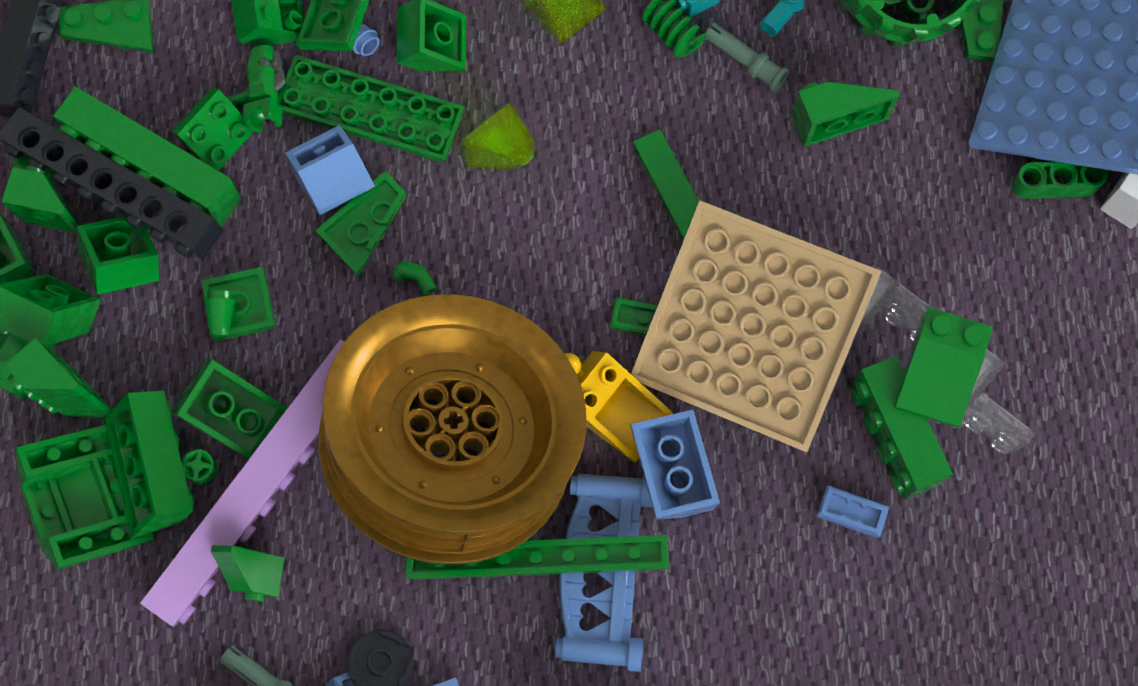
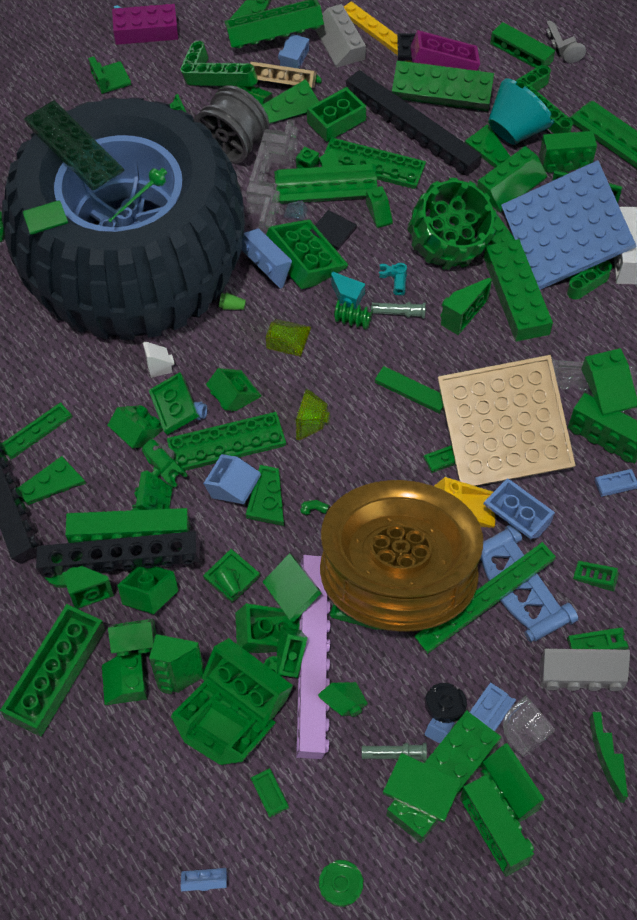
camera: 35 degrees left, 15 degrees down
none -> green tile [250,768,289,818]
none -> green tile [263,553,322,622]
none -> green slope [277,627,308,678]
none -> green brick [484,239,553,342]
none -> green slope [573,561,619,592]

